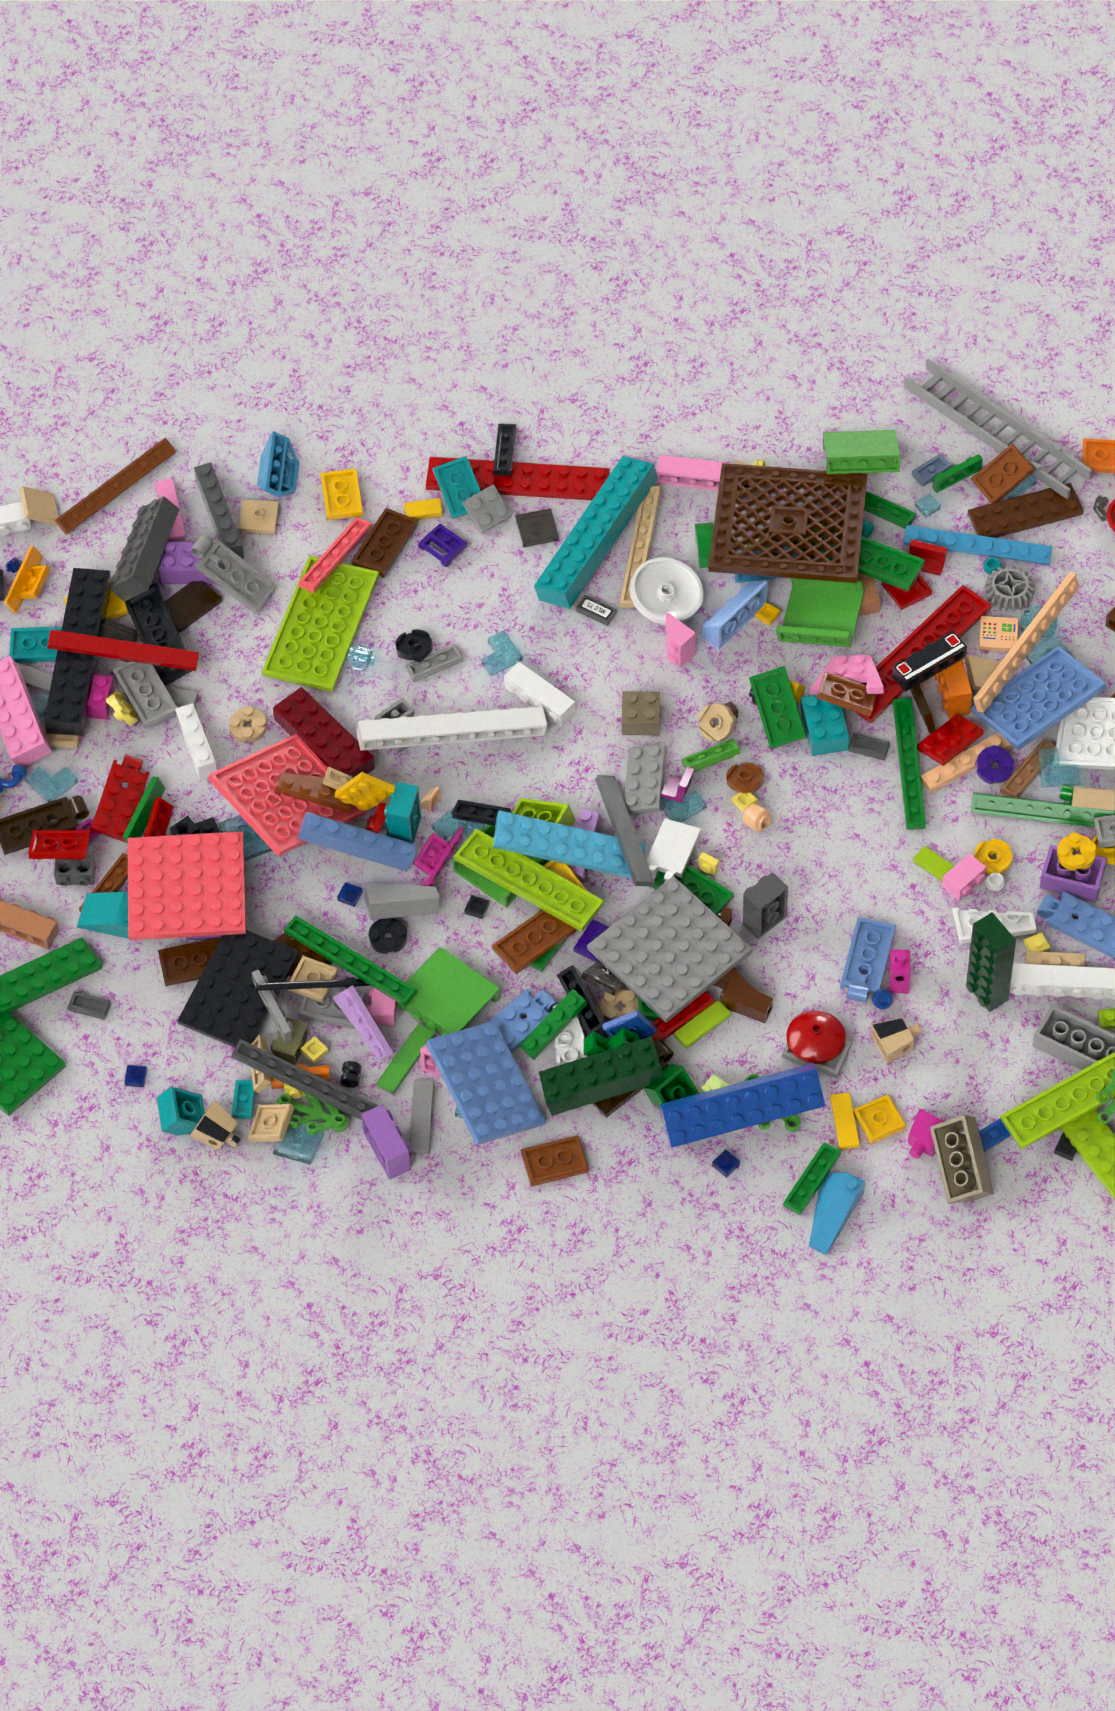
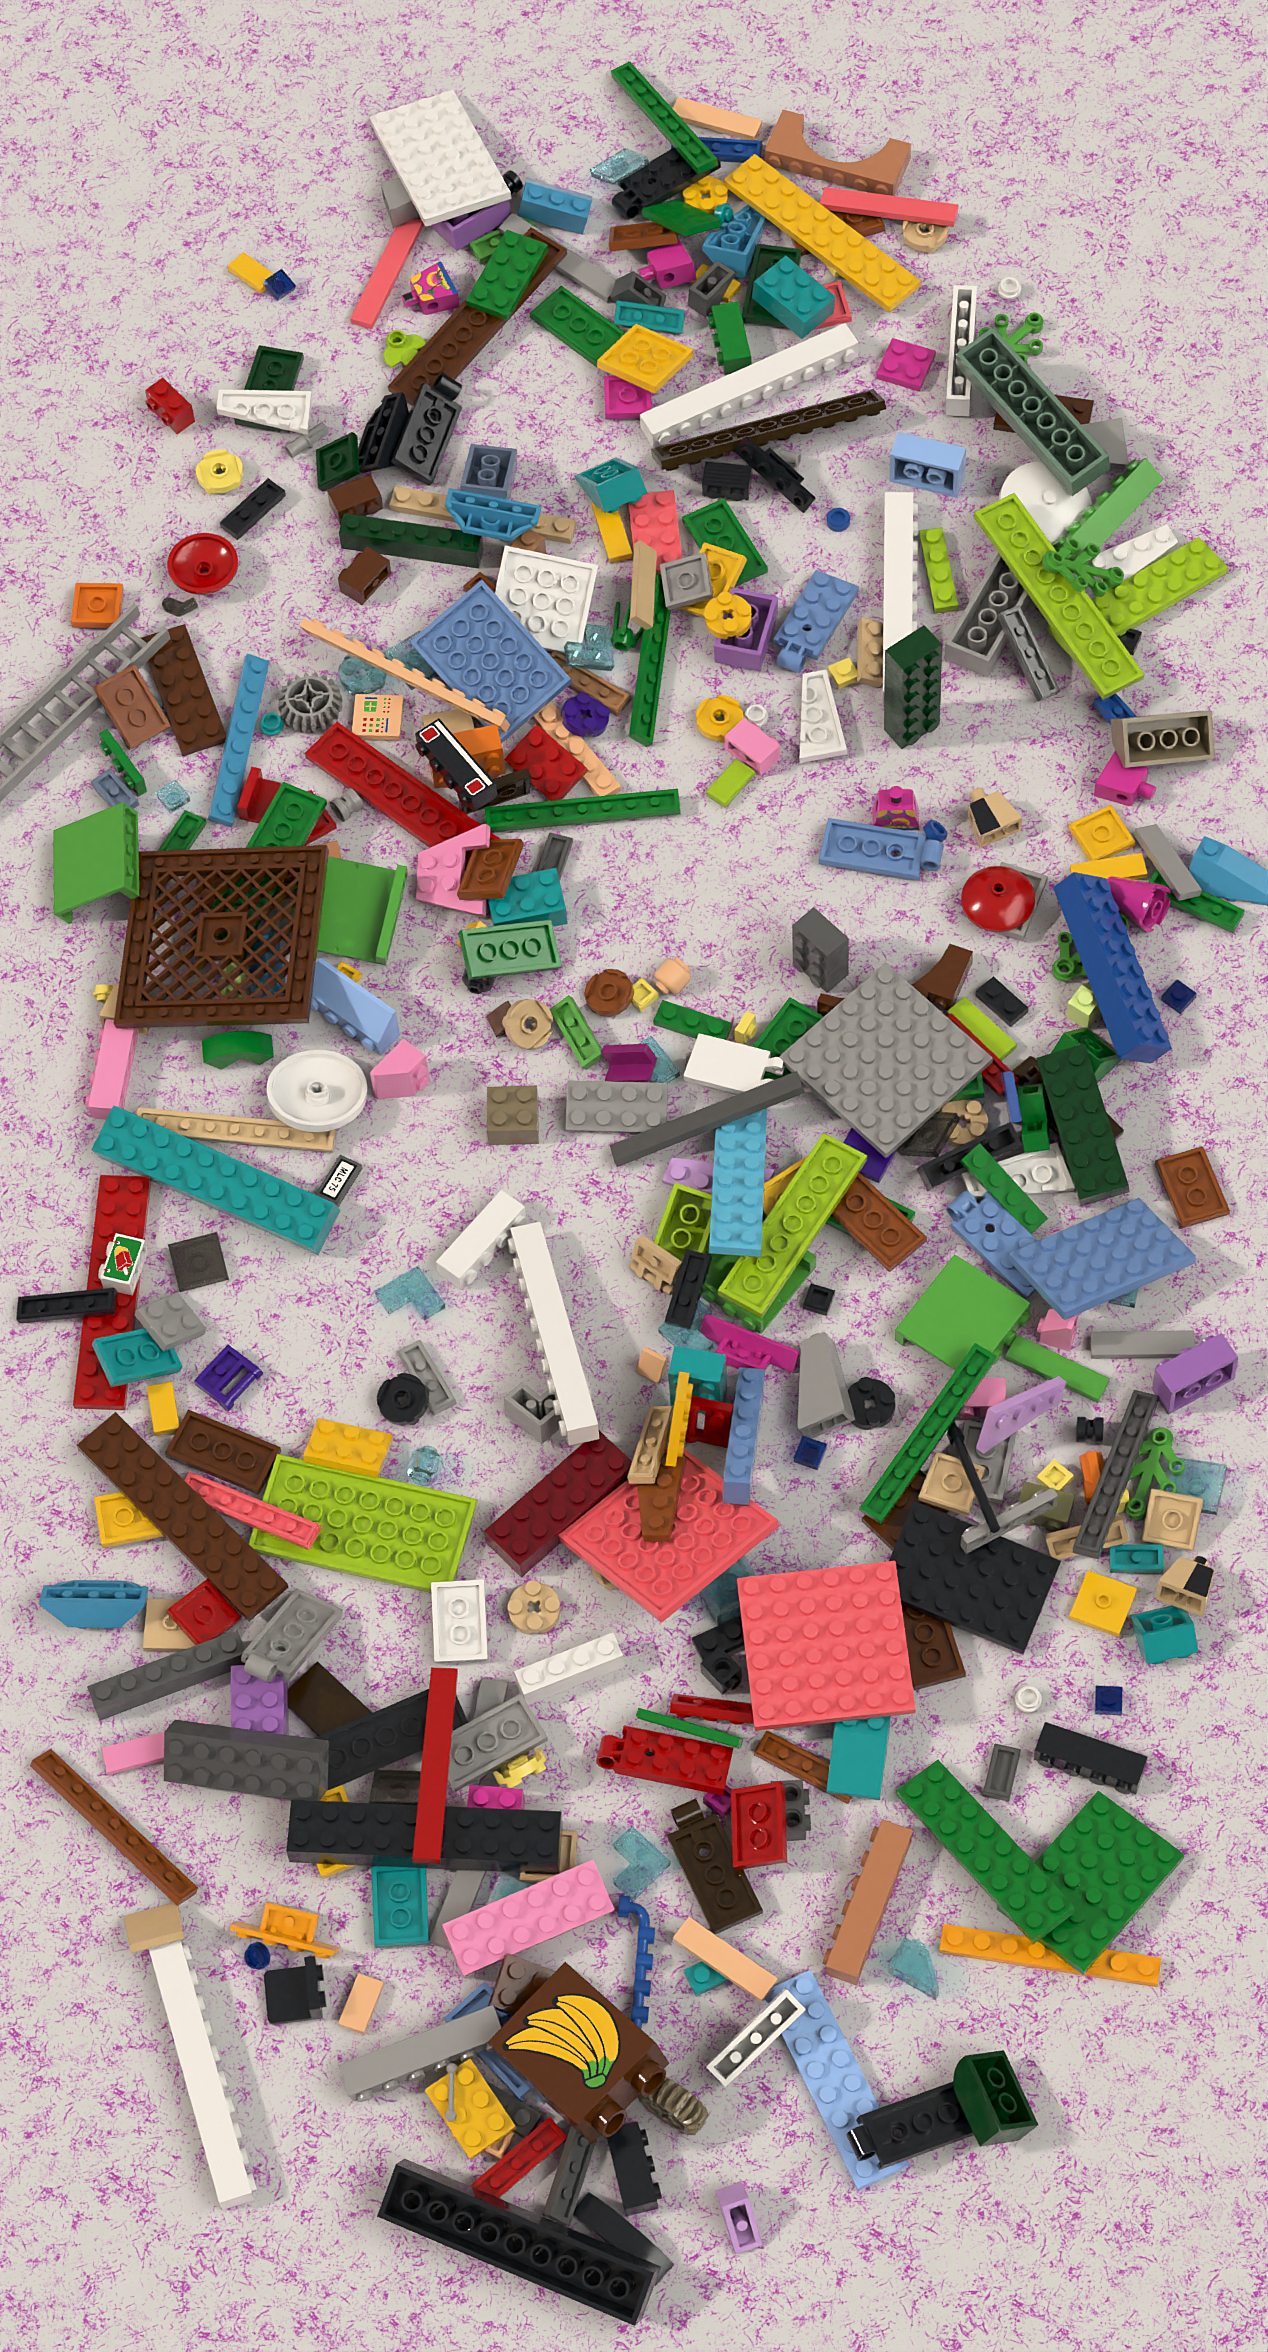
camera: 90 degrees left, 5 degrees up
none -> reddish brown plate [77,1412,289,1622]
none -> brick [98,1233,148,1296]
none -> red tile [166,1579,242,1645]
none -> yellow plate [303,1418,393,1478]
none -> light grey wheel [330,788,364,822]
none -> white plate [431,1580,488,1663]
none -> tan plate [629,1235,682,1295]
none -> green plate [653,1000,732,1040]
none -> black plate [975,976,1029,1027]
none -> dark grey tile [997,605,1061,702]
none -> white plate [1015,1686,1042,1713]
none -> black brick [1034,1722,1148,1795]
none -> yellow plate [1069,1570,1138,1638]
none -> dark pink cone [1106,876,1171,932]
none -> light grey tile [1134,824,1202,901]

